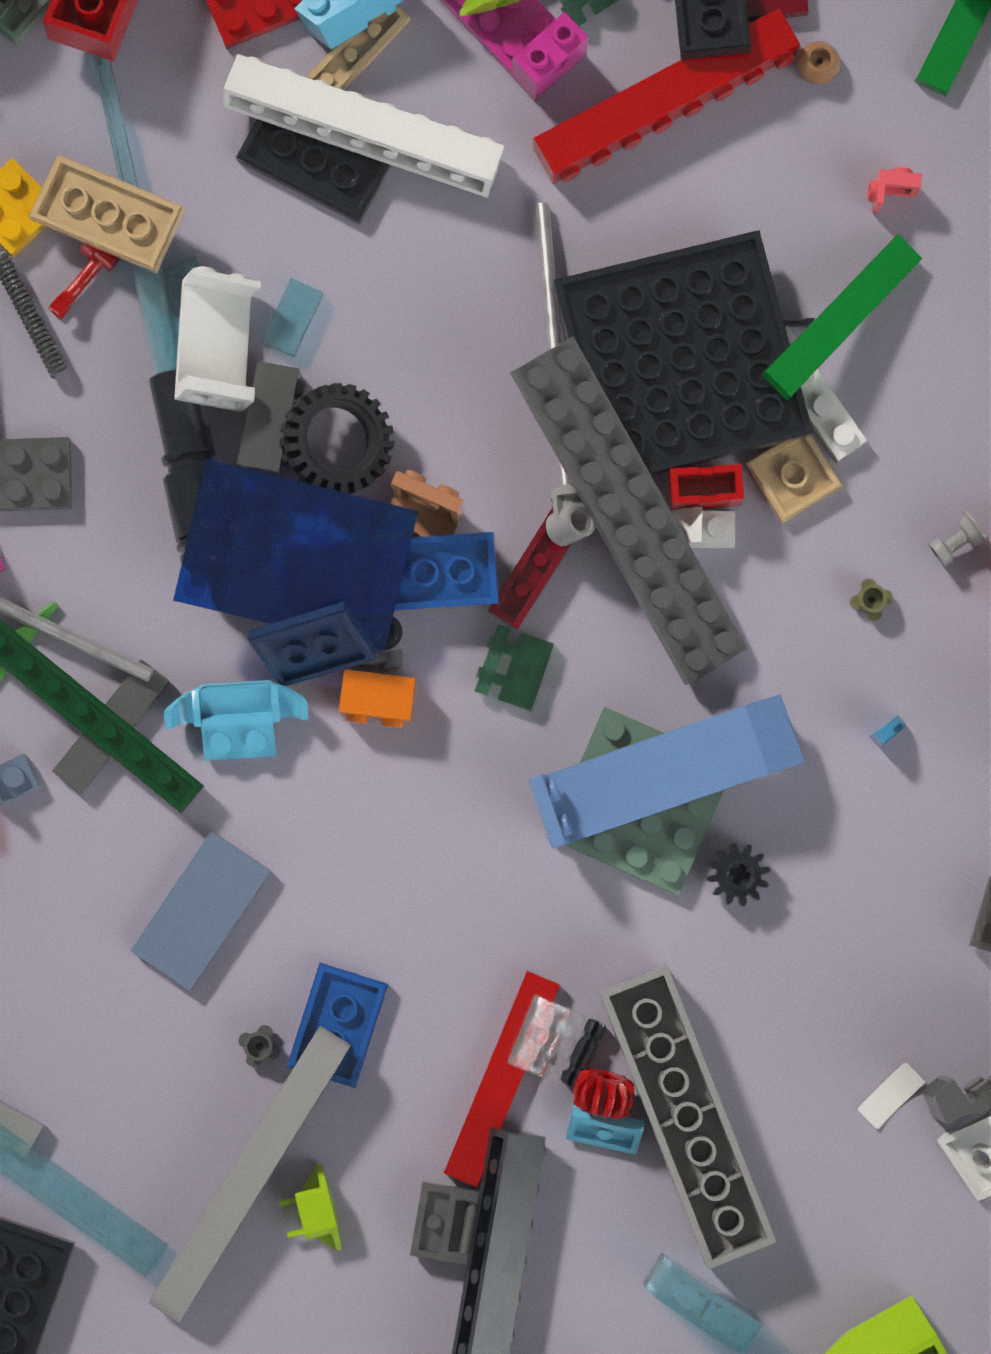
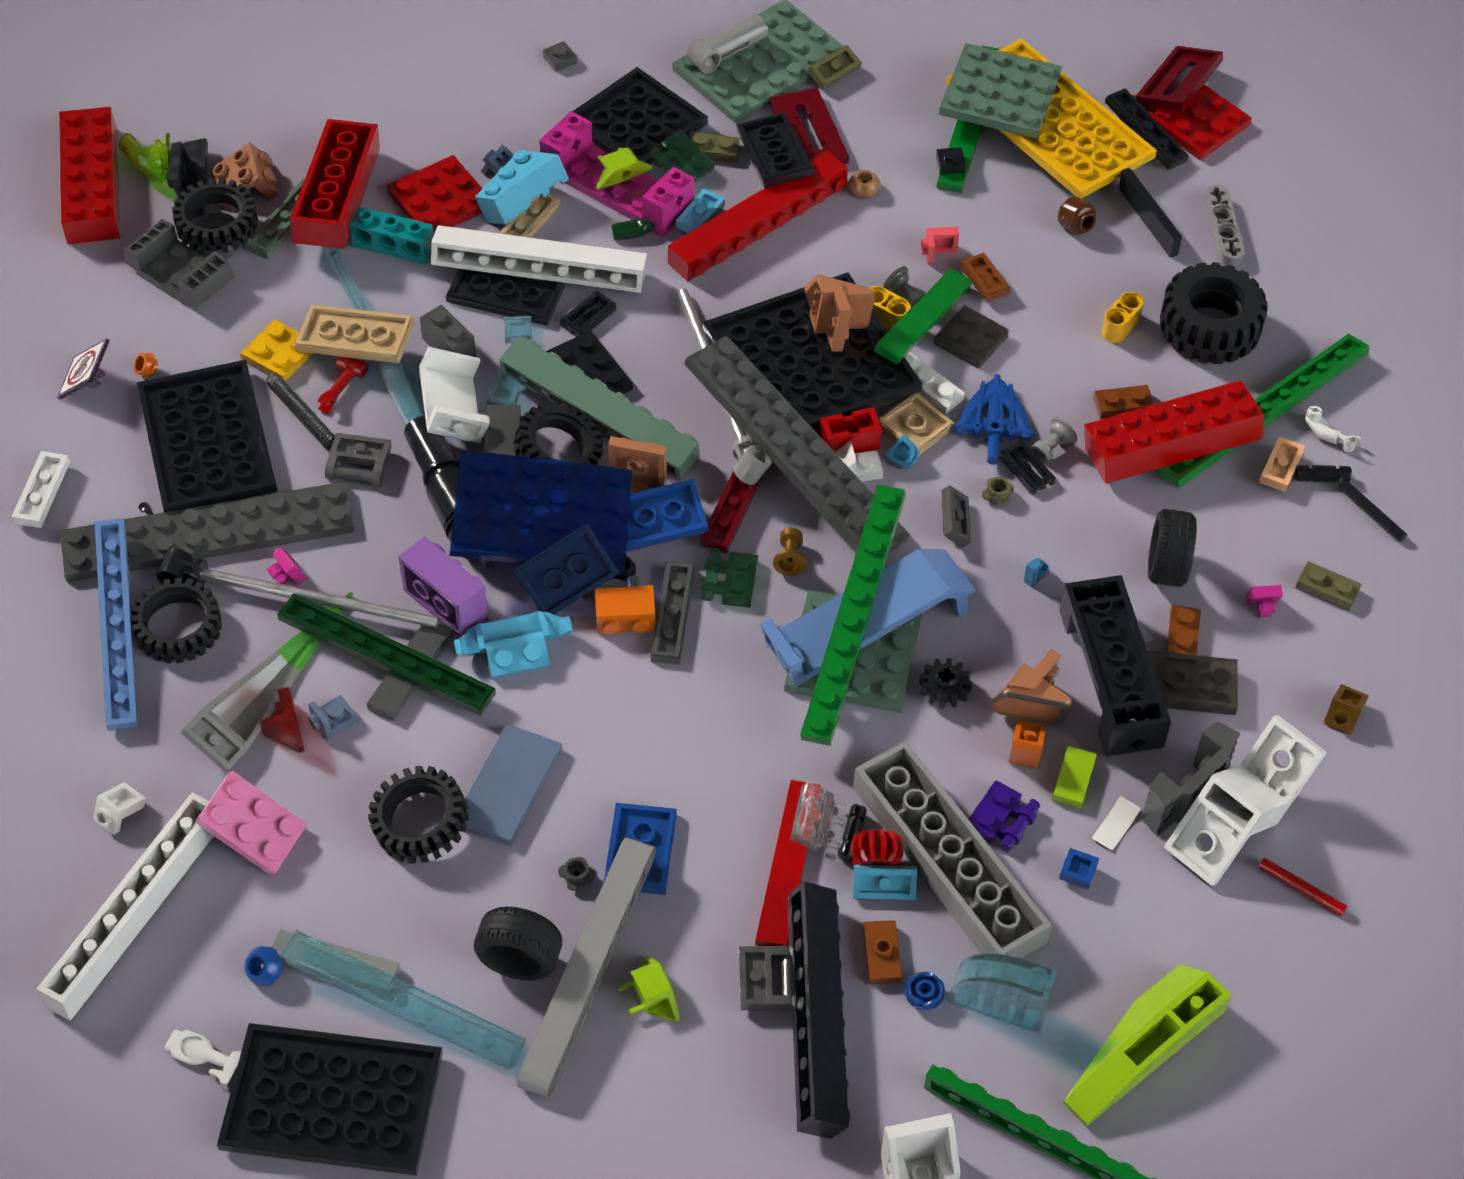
camera: 10 degrees left, 30 degrees down
none -> flat silver plate [325,433,392,486]
none -> teal brick [349,207,434,265]
none -> black tyre [368,766,469,863]
none -> medium lavender brick [398,536,489,638]
none -> dark grey brick [419,305,476,357]
none -> black tyre [474,906,563,981]
none -> sand green brick [499,335,700,481]
none -> clear light blue tile [504,316,532,344]
none -> black plate [546,330,633,394]
none -> black tile [560,290,616,337]
none -> dark green piece [611,219,655,240]
none -> dark grey tile [651,561,695,665]
none -> medium azure plate [676,188,725,233]
none -> pearl gold piece [773,527,807,576]
none -> green plate [800,485,906,746]
none -> nougat piece [804,274,875,352]
none -> dark orange plate [863,920,902,984]
none -> yellow beam [869,286,911,331]
none -> dark grey piece [883,266,926,308]
none -> dark azure tile [884,434,920,469]
none -> blue plate [905,972,945,1010]
none -> clear smoke plate [934,305,1009,369]
none -> black plate [936,147,966,175]
none -> dark grey plate [941,485,971,547]
none -> blue bar [953,374,1035,465]
none -> dark orange plate [960,252,1010,302]
none -> dark purple plate [968,780,1041,852]
none -> nougat piece [989,649,1072,725]
none -> black tile [999,440,1055,495]
none -> orange slope [1009,720,1047,769]
none -> lime tile [1052,746,1097,809]
none -> black plate [1059,575,1171,757]
none -> blue plate [1059,848,1100,889]

